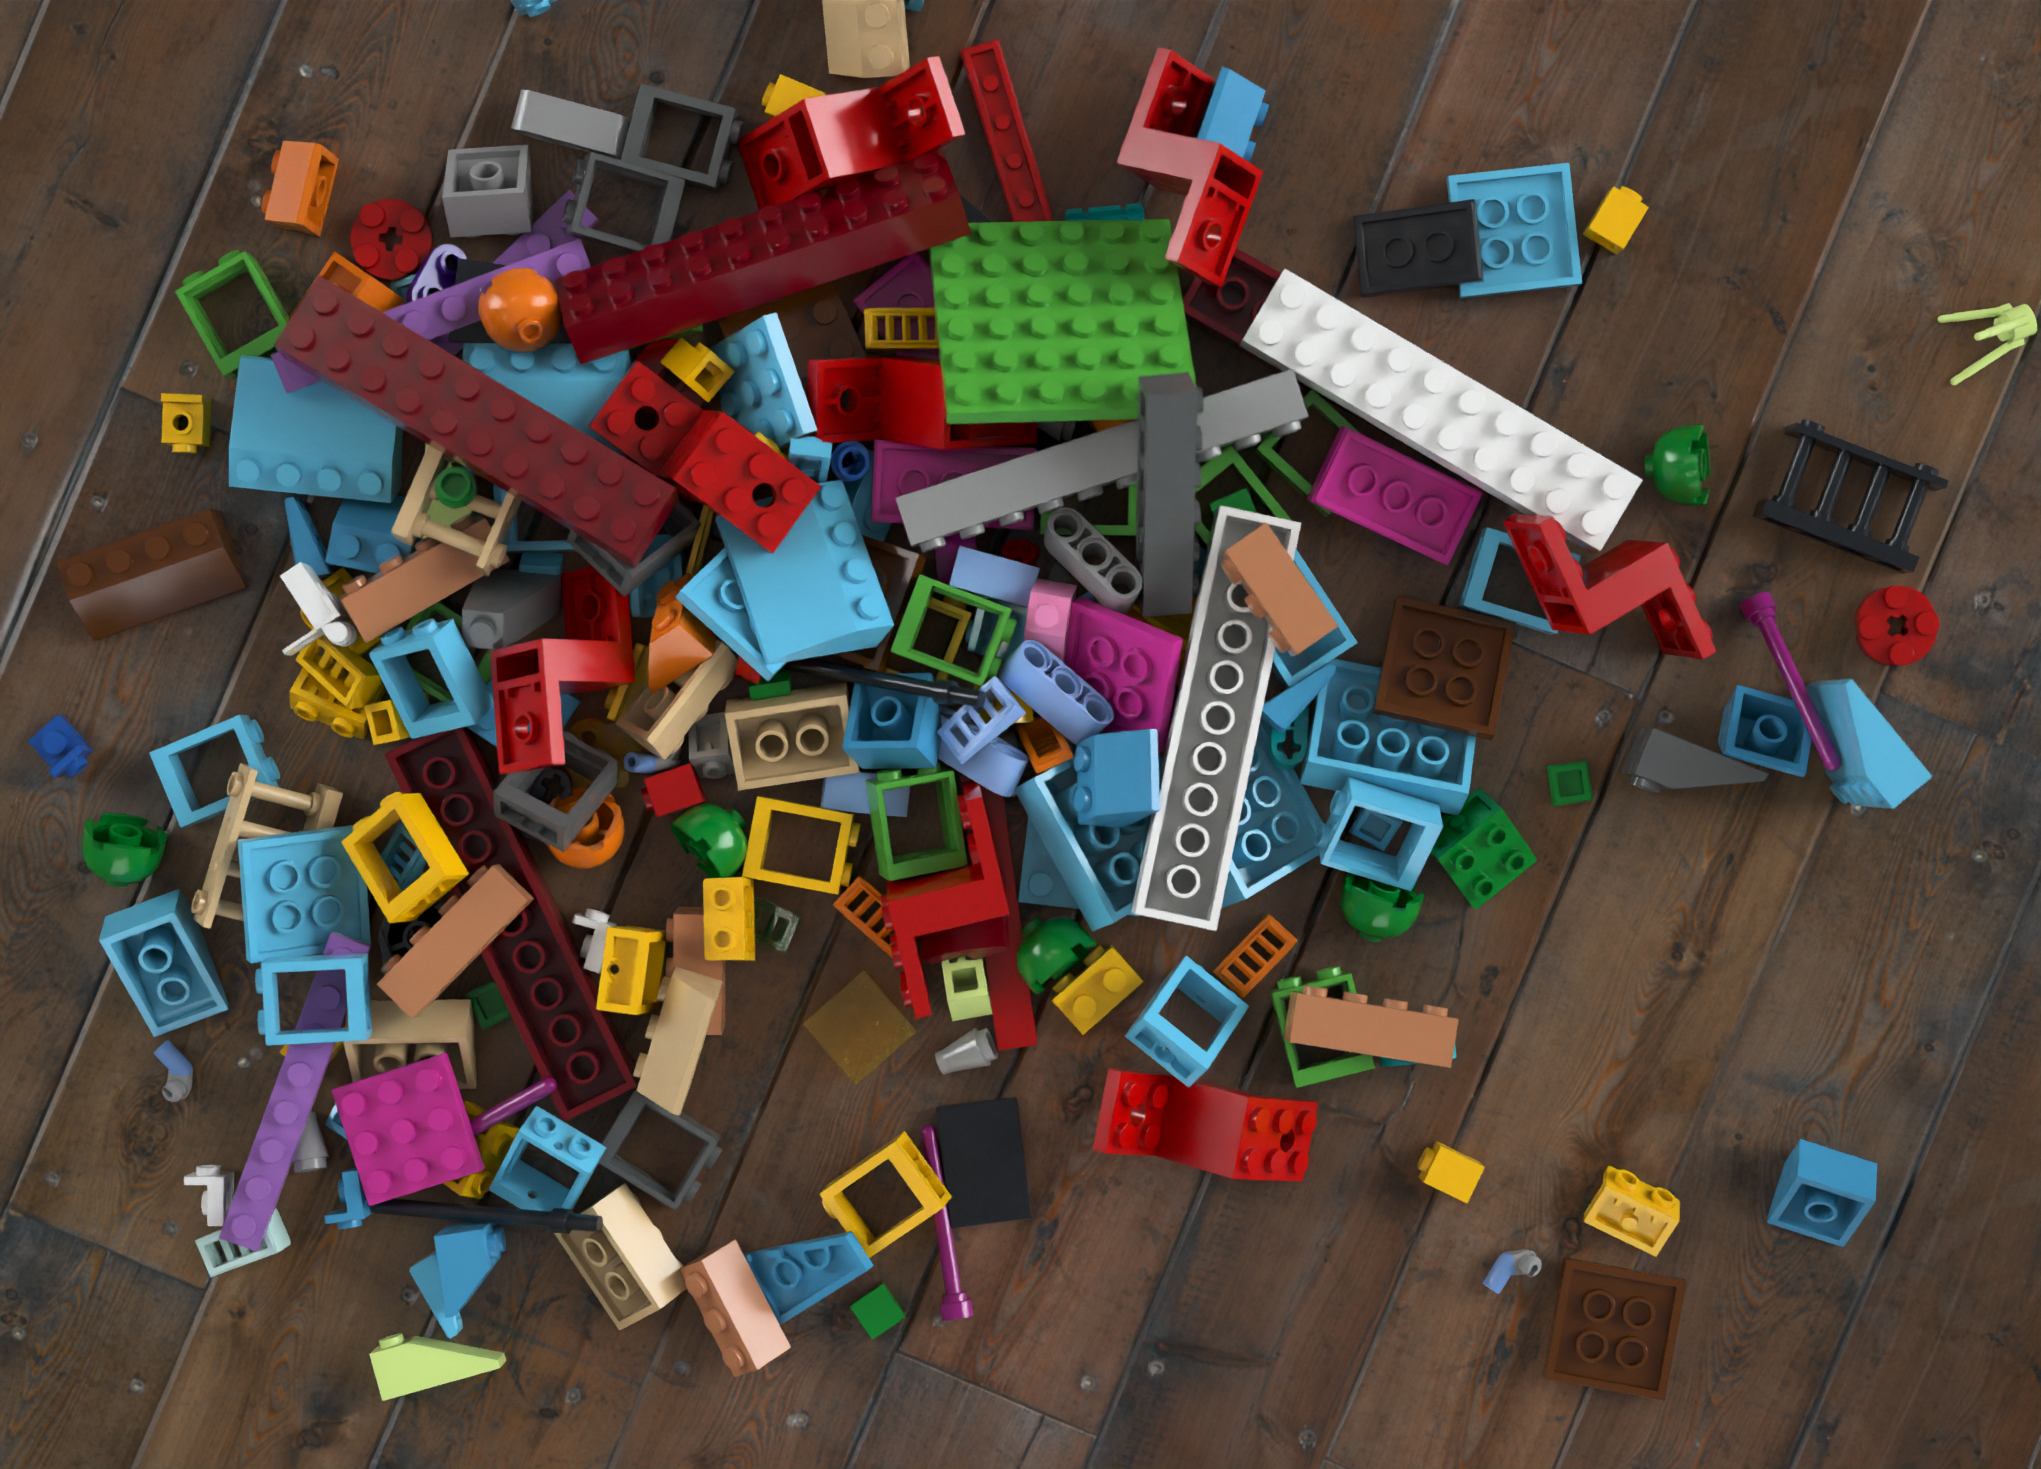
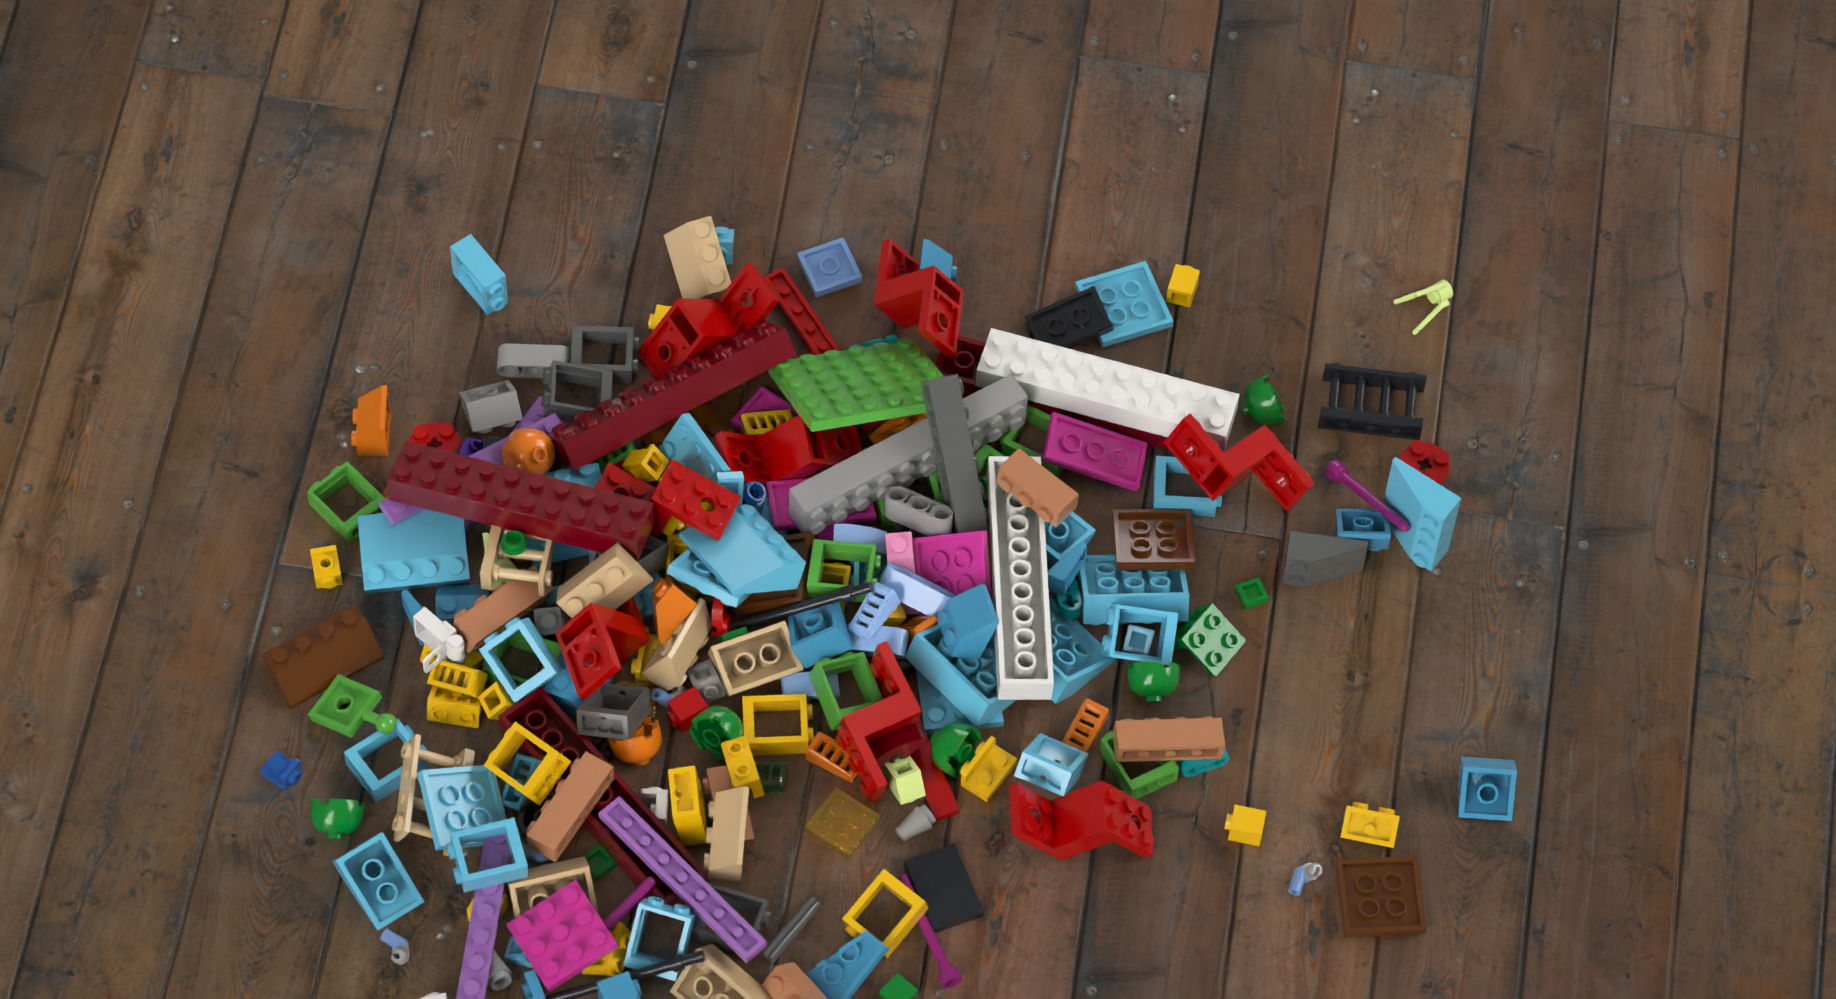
camera: 15 degrees left, 30 degrees down
none -> bright green plate [308,674,397,738]
none -> tan slope [556,542,653,618]
none -> medium lavender plate [599,796,767,963]
none -> dark grey axle [762,896,820,963]
none -> medium blue plate [797,238,863,298]

